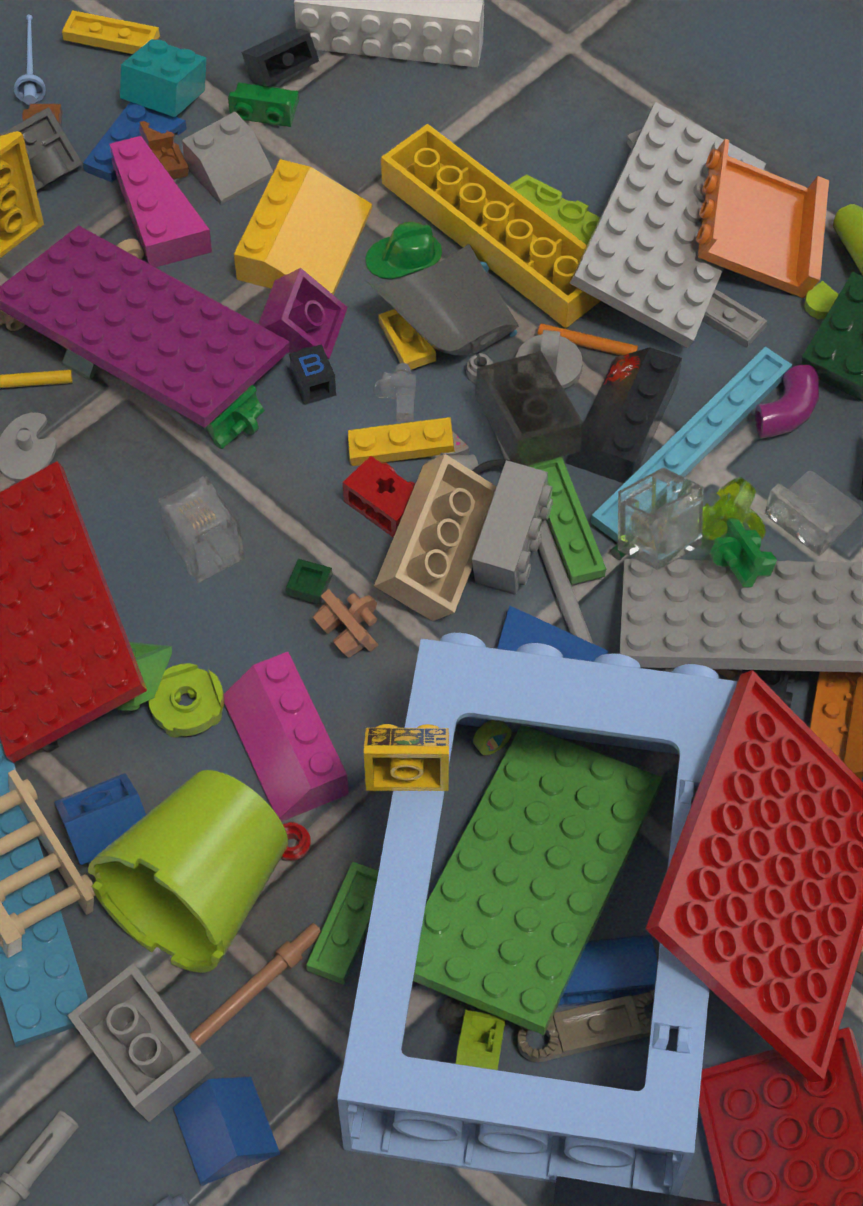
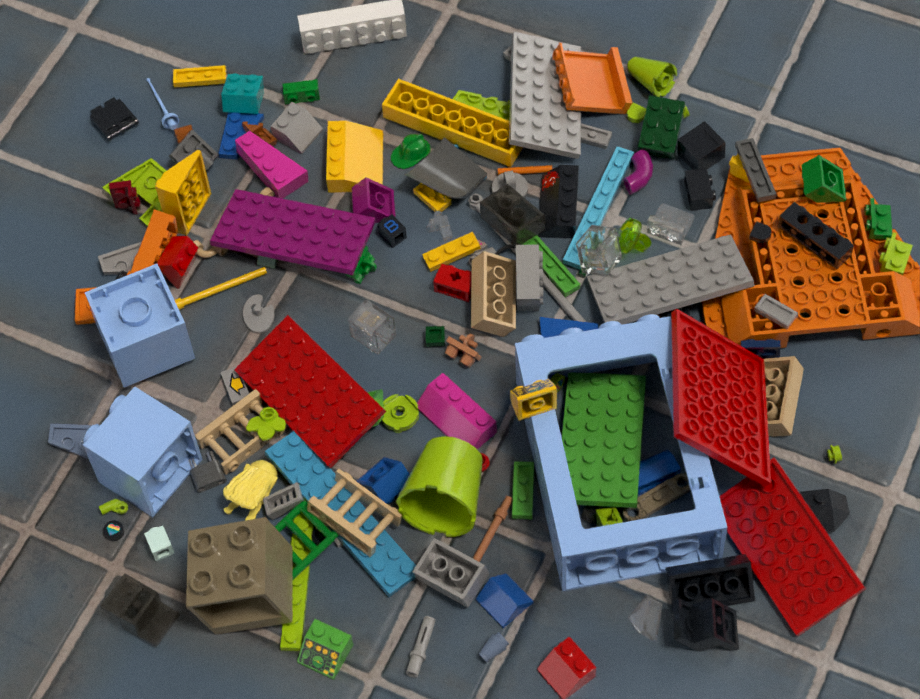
camera: 15 degrees left, 0 degrees up
black brick [241,27,319,87] -> none
green hips [710,518,777,587] -> none

